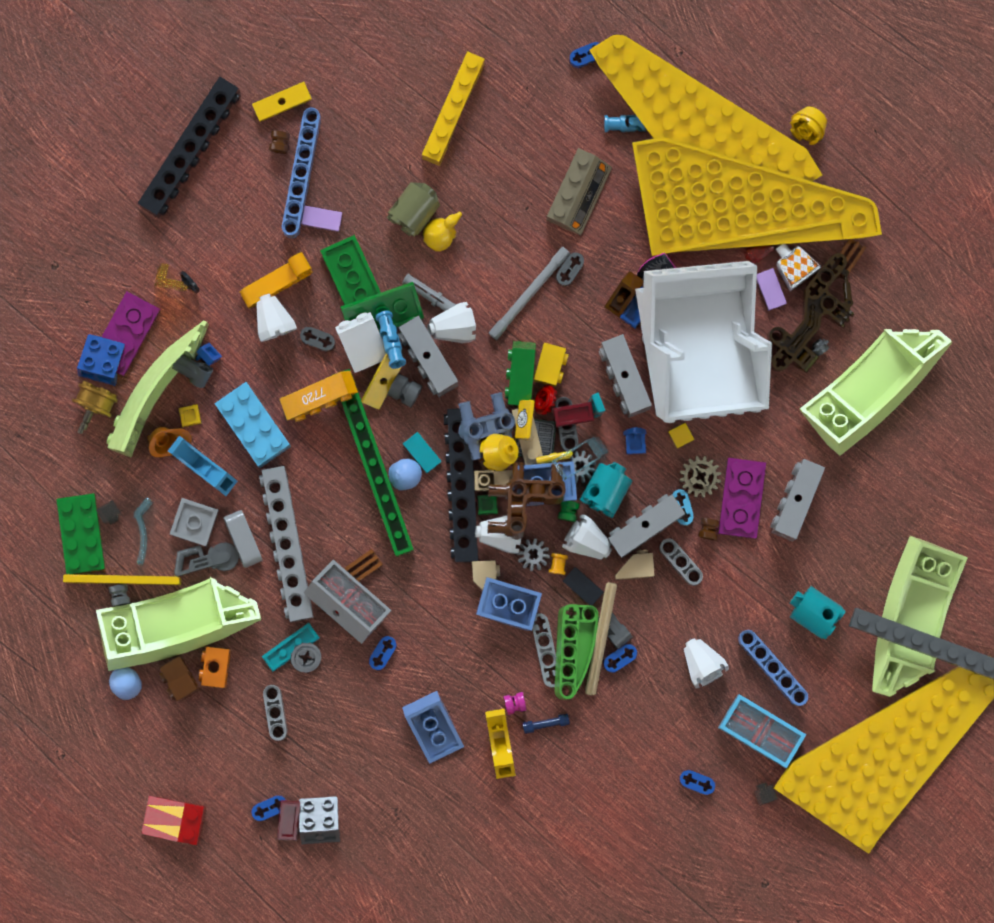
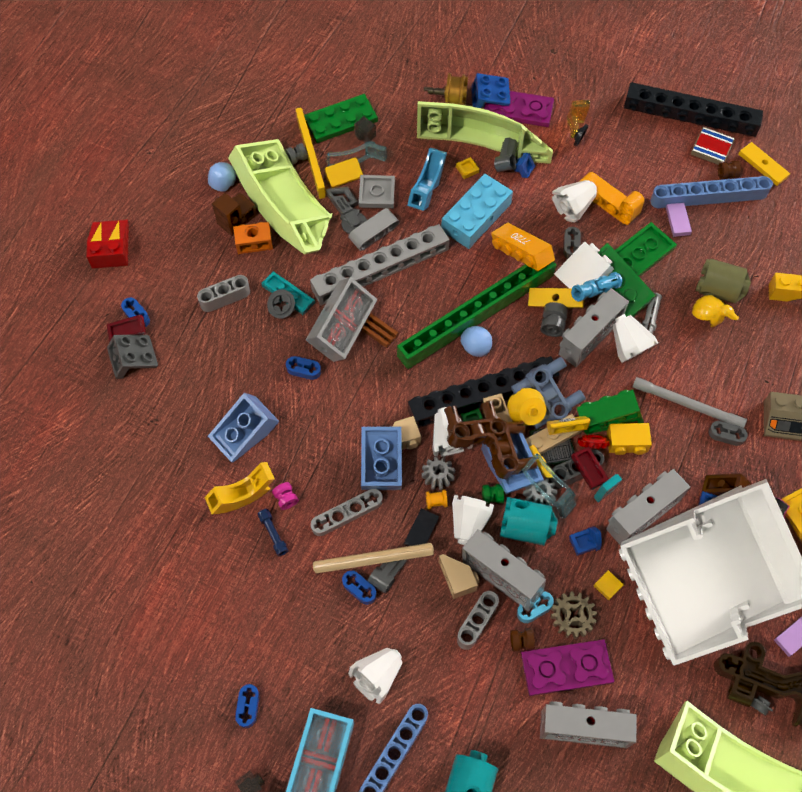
camera: 75 degrees right, 20 degrees down
orange piece [147,427,192,457] -> none
teal tile [403,432,442,473] -> none
bright green beam [554,604,598,700] -> none
none -> yellow slope [325,157,363,188]
none -> tile [691,127,735,165]

